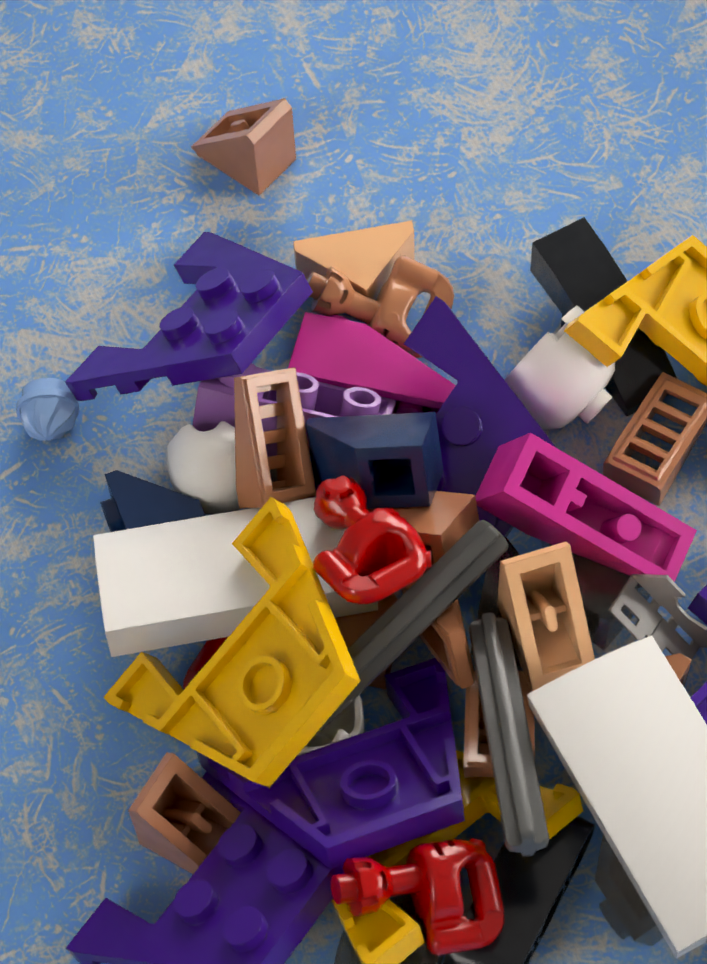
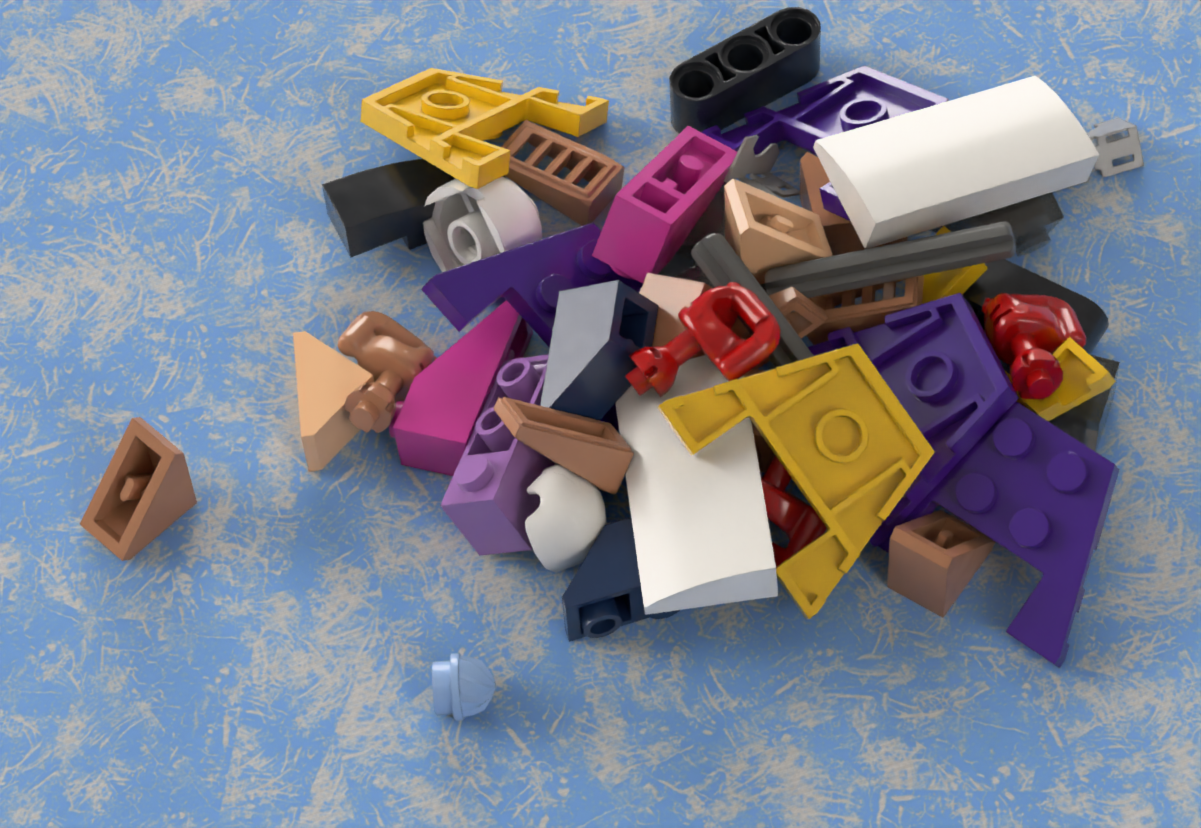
camera: 85 degrees left, 5 degrees down
dark purple wing [65,232,313,401] -> none

